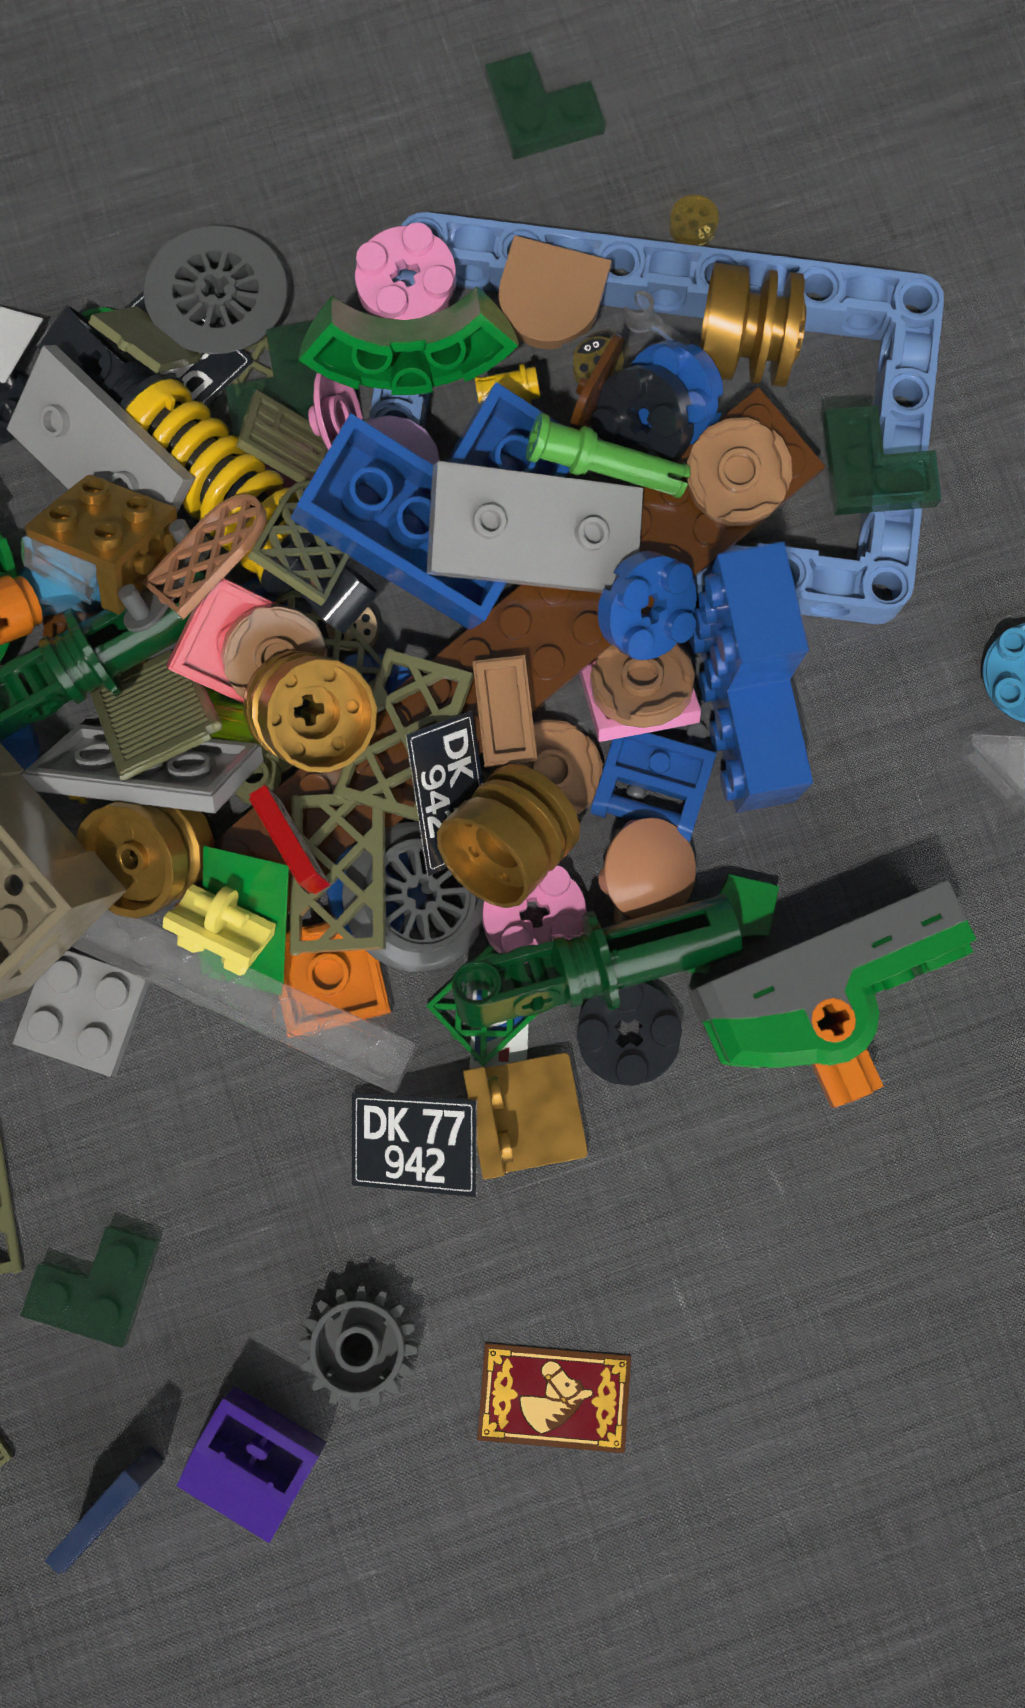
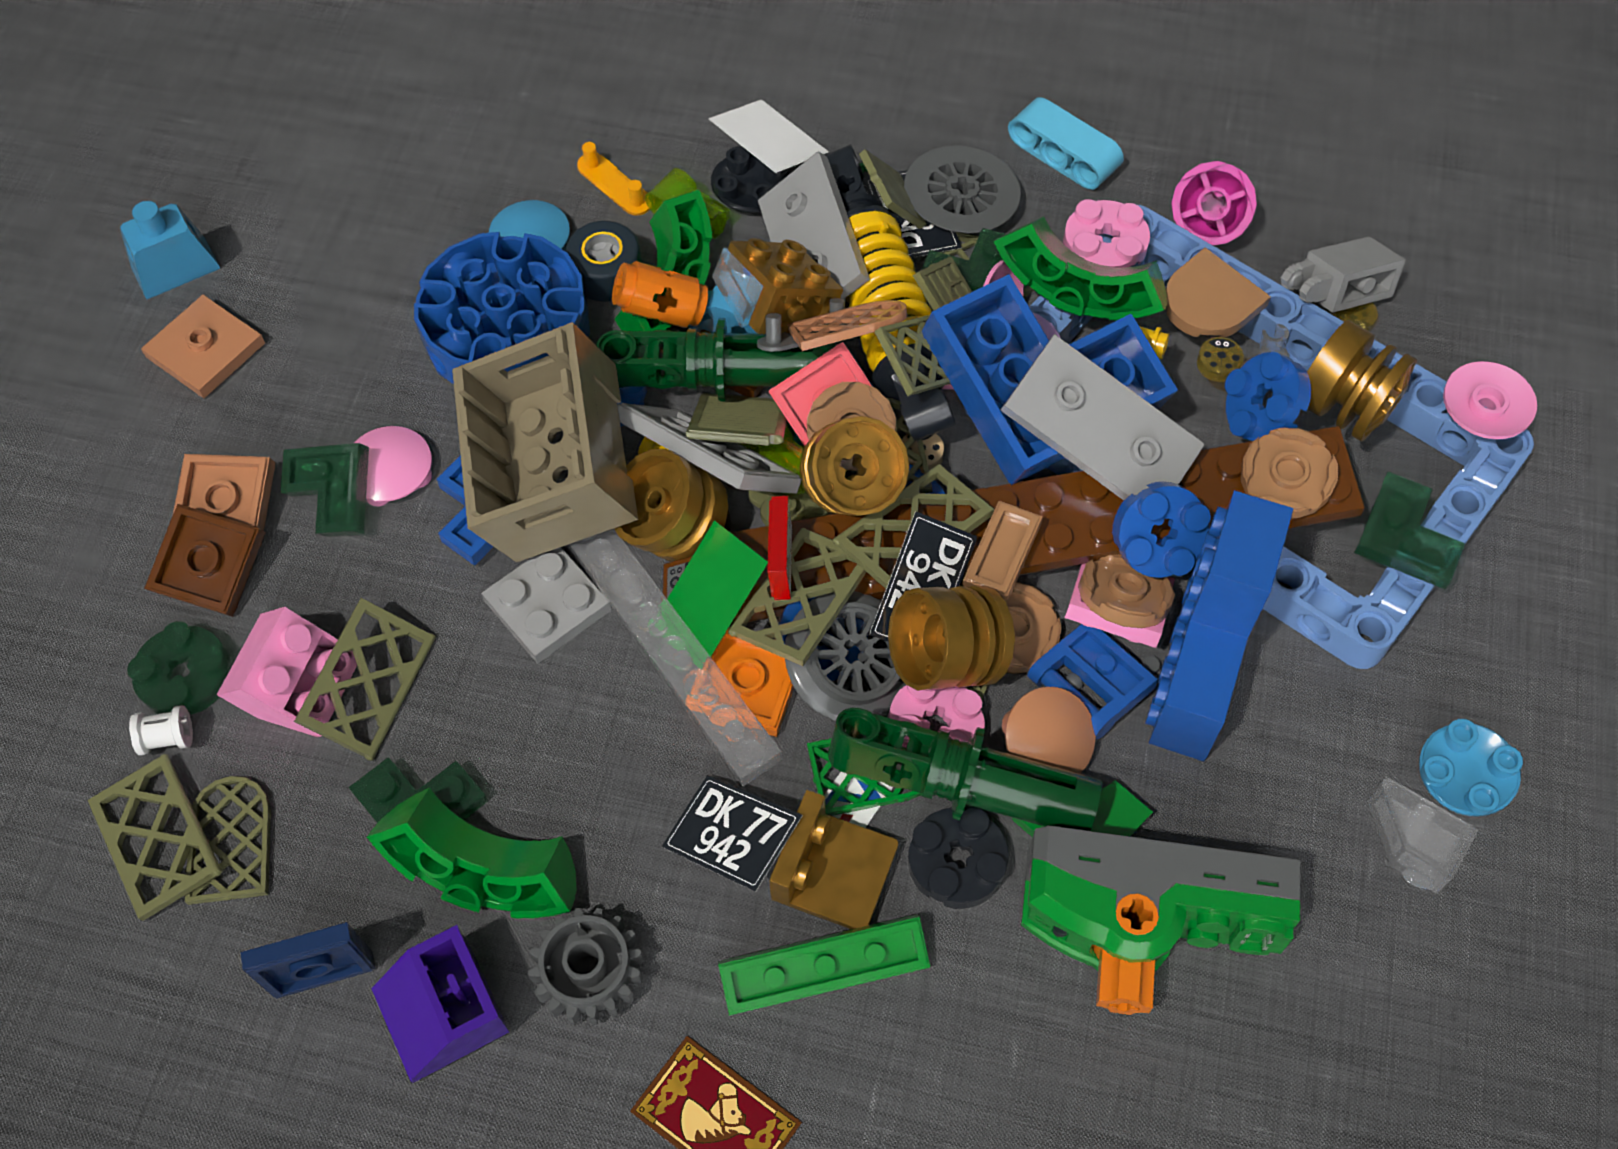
camera: 30 degrees right, 20 degrees down
light yellow hips [163,884,276,976] -> none
clear green plate [485,51,605,160] -> none
bright green pin [526,412,690,498] -> none
reddish brown piece [570,333,624,430] -> none
black plate [591,364,694,462] -> none
none -> green brick [367,788,577,918]
none -> green tile [718,914,930,1016]
none -> medium azure beam [1008,97,1124,190]
none -> dark pink cylinder [1171,161,1257,246]
none -> light grey hinge [1280,236,1406,313]
none -> bright pink dish [1443,361,1537,439]

